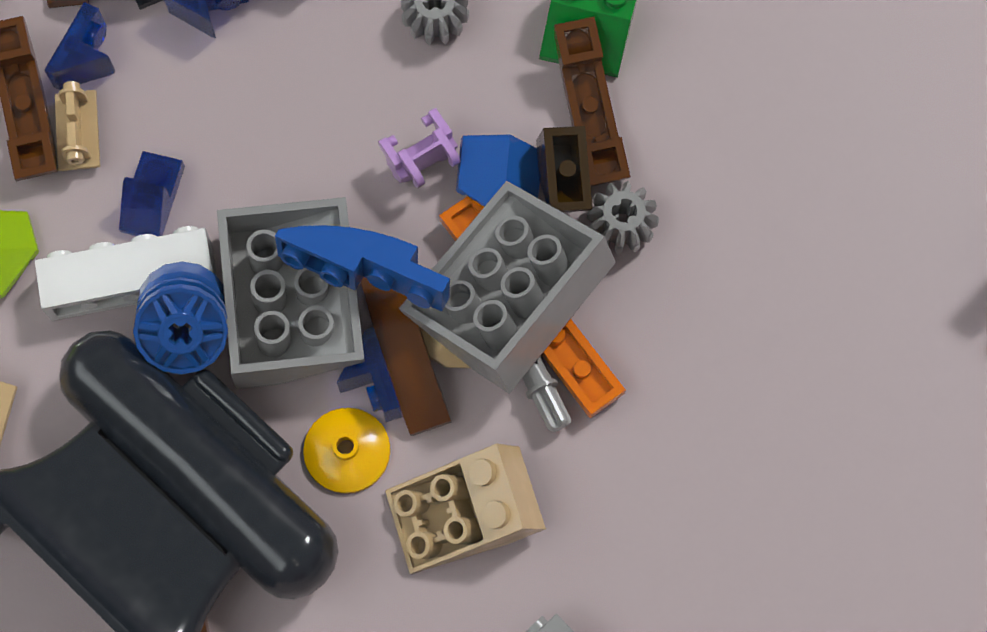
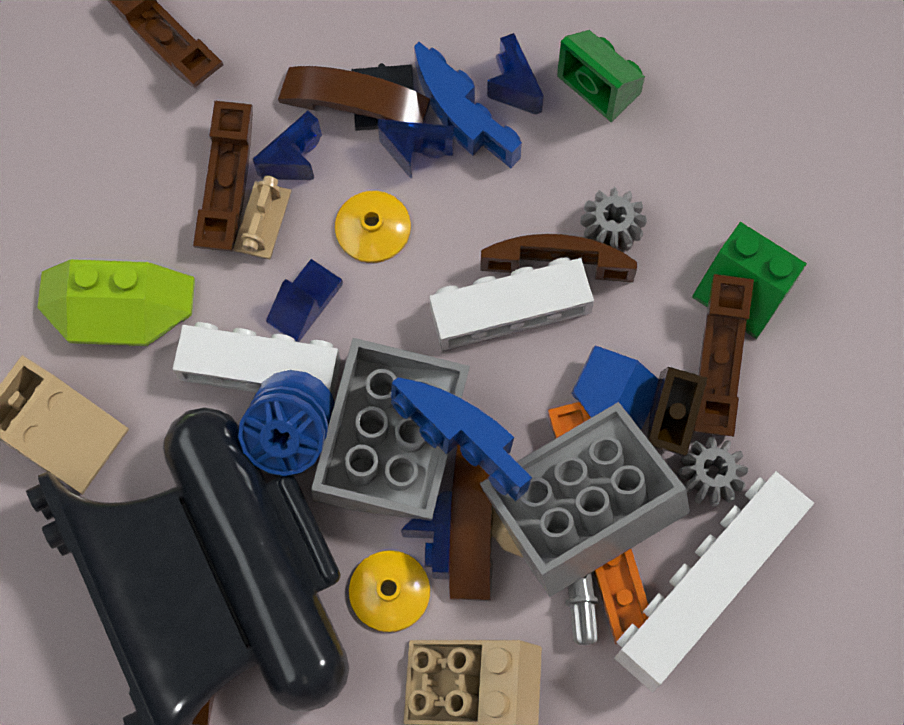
camera: 25 degrees right, 0 degrees up
lavender piece [378,108,461,188] -> none
none -> yellow dish [335,191,411,263]
none -> white brick [429,257,594,351]
none -> reddish brown slope [480,234,637,282]
none -> white brick [614,471,814,692]

